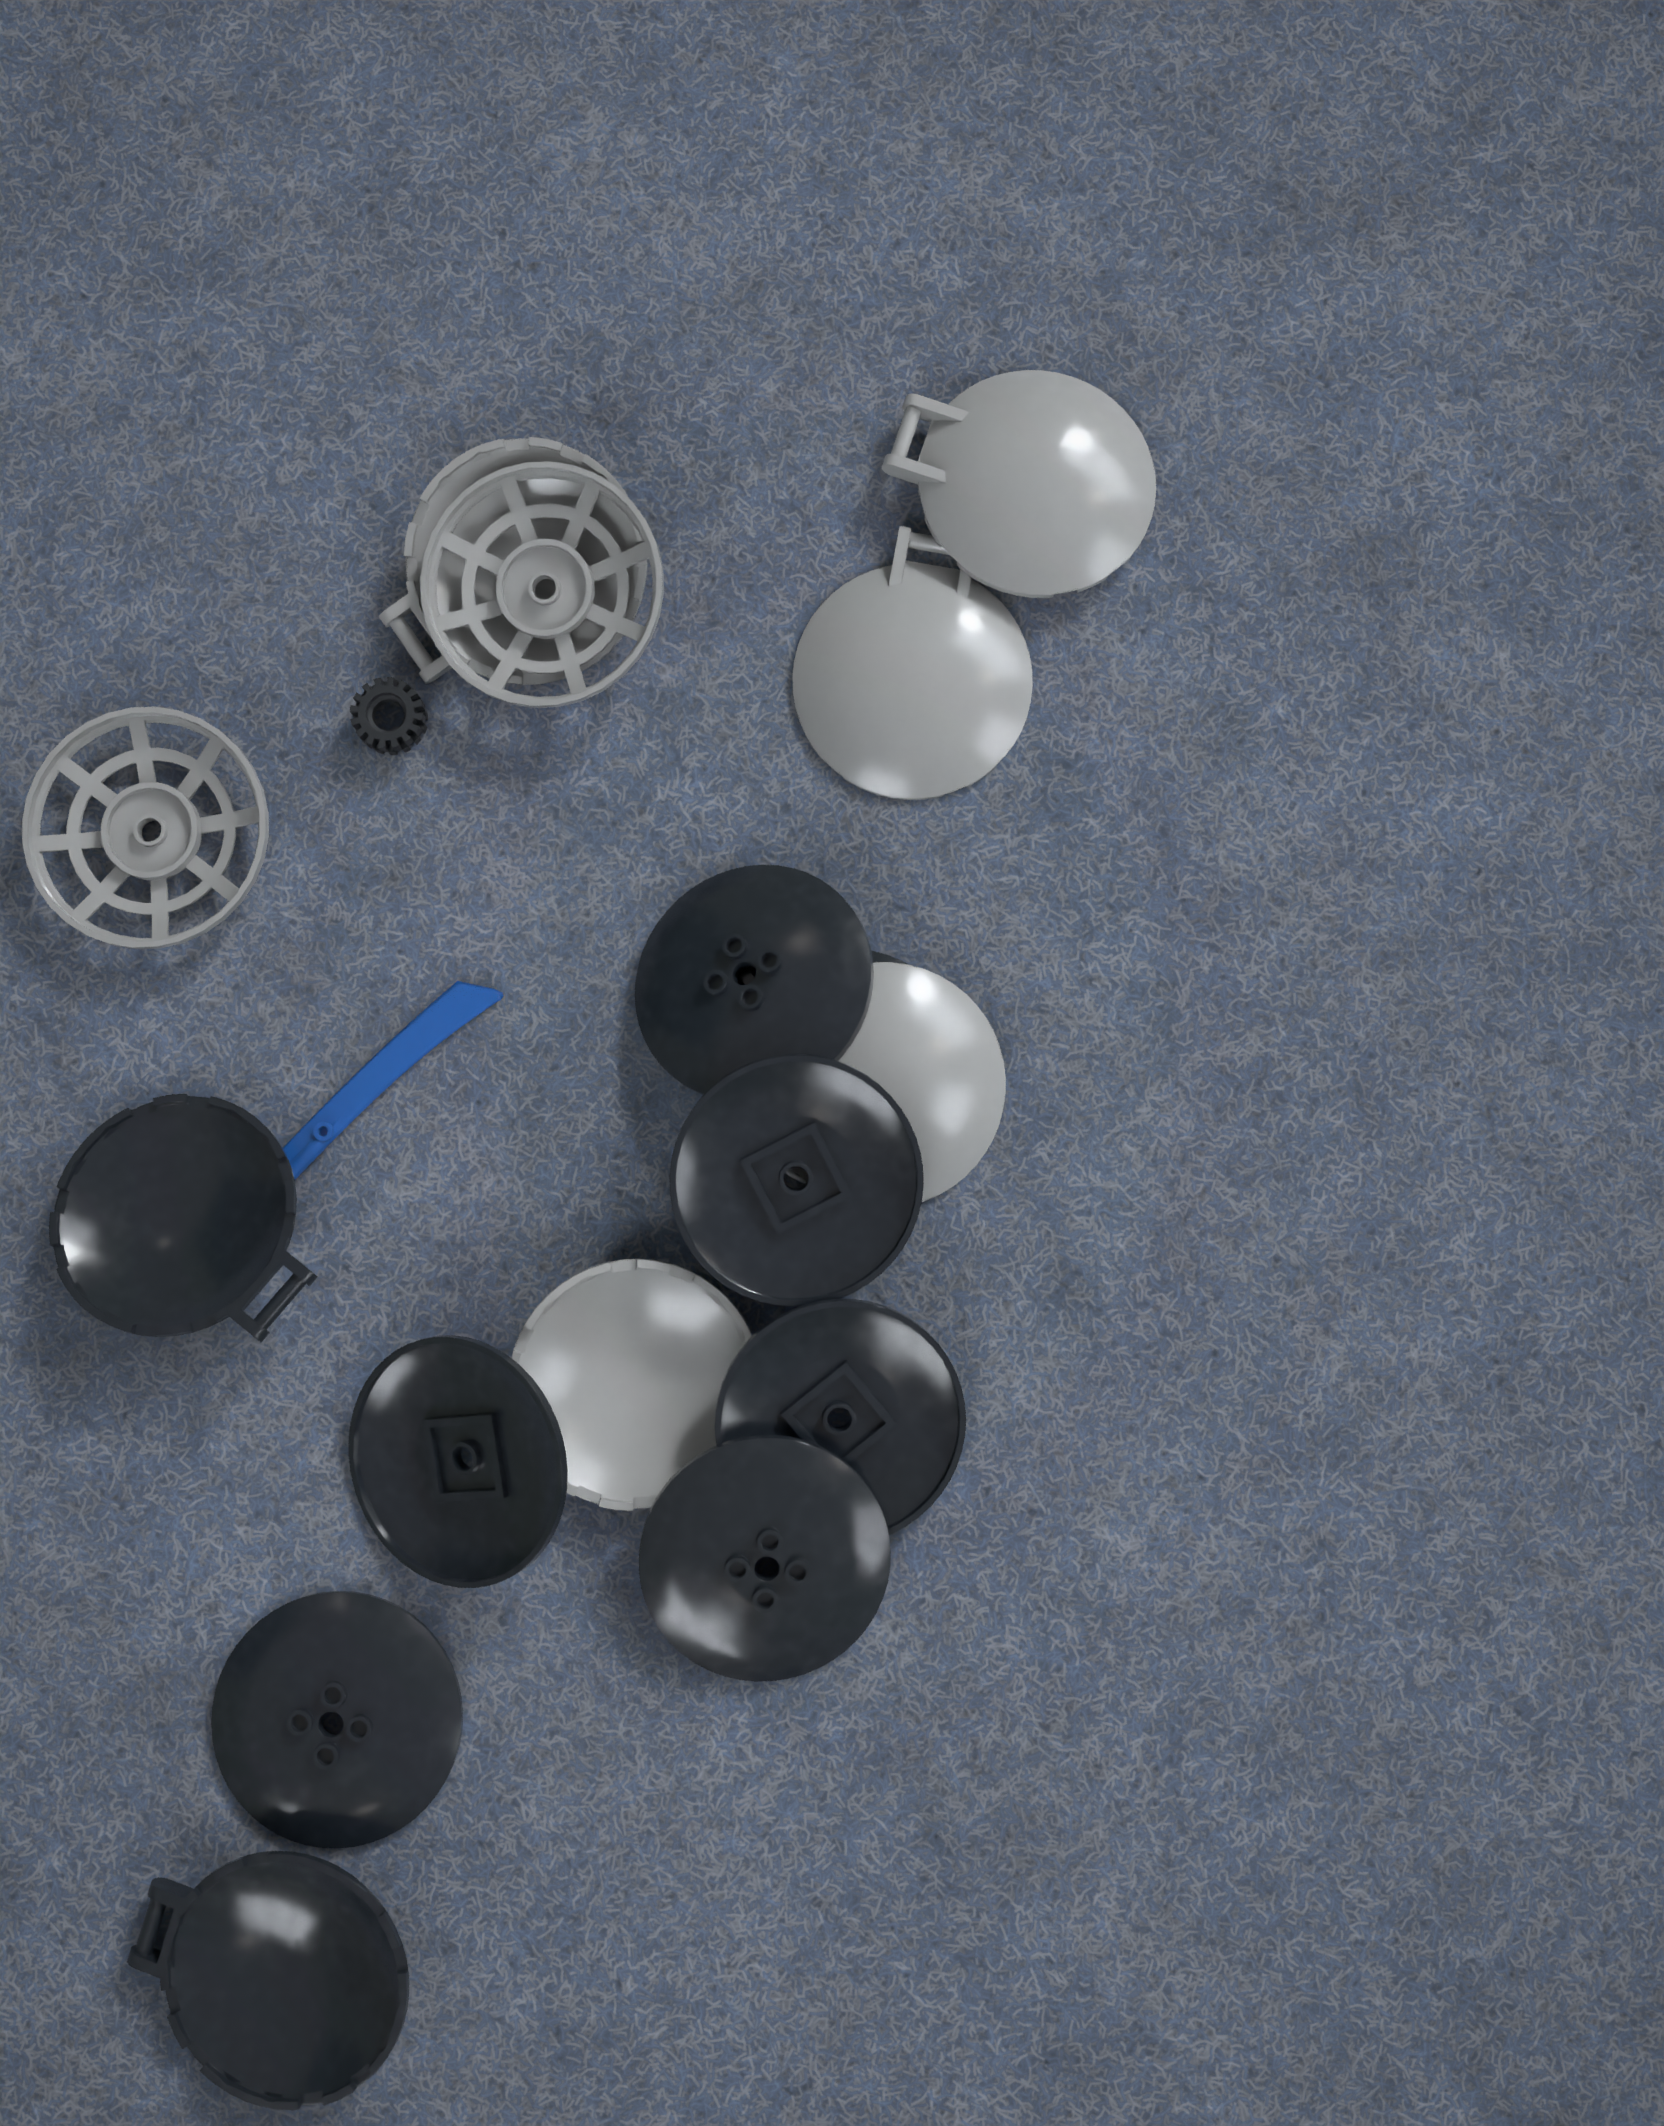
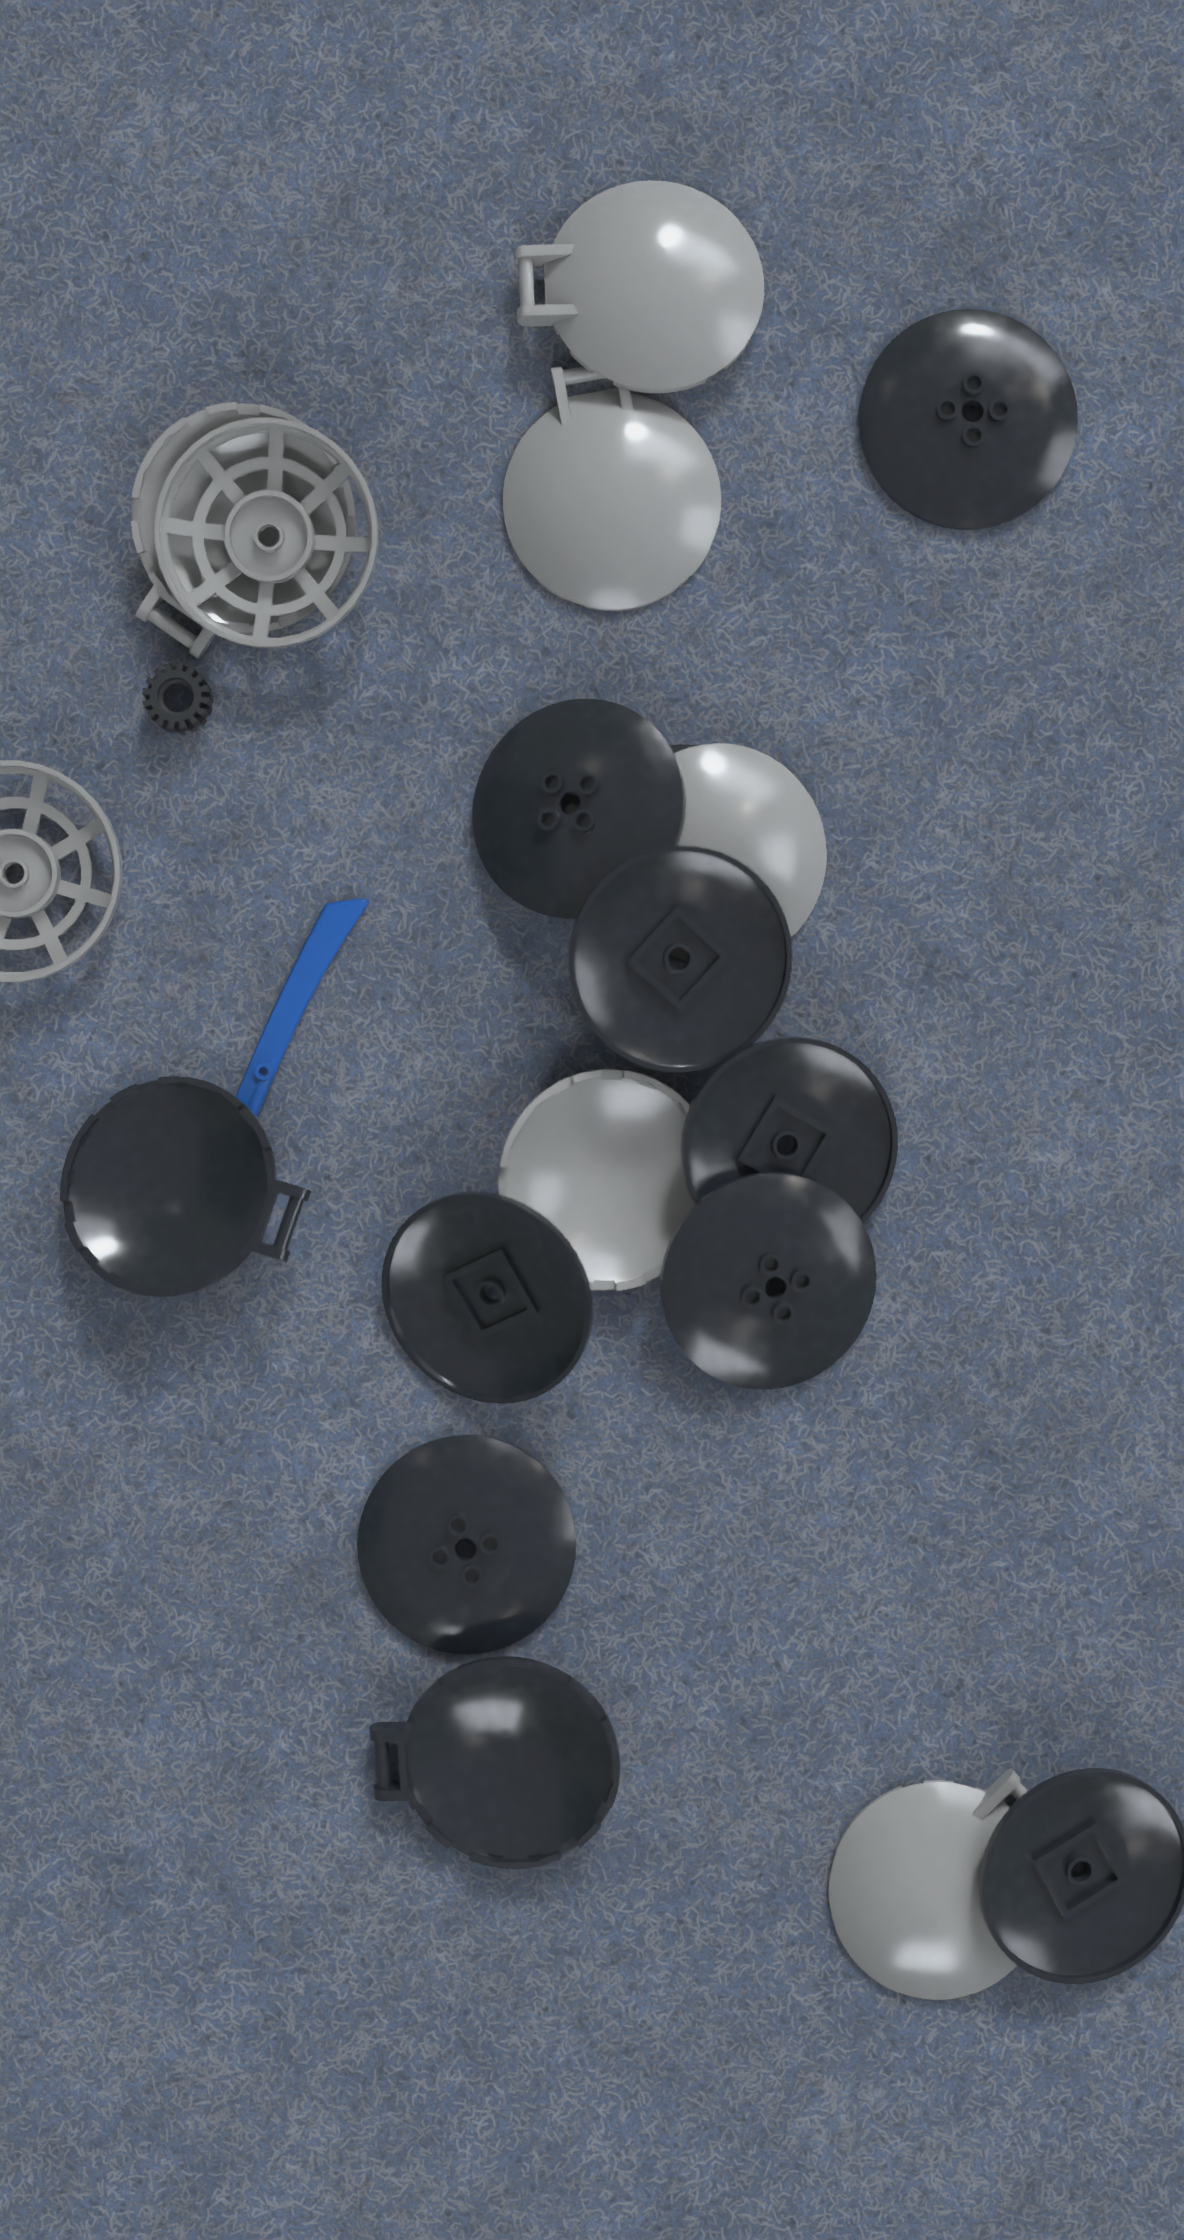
camera: 25 degrees left, 5 degrees up
none -> black dish [858,309,1078,530]

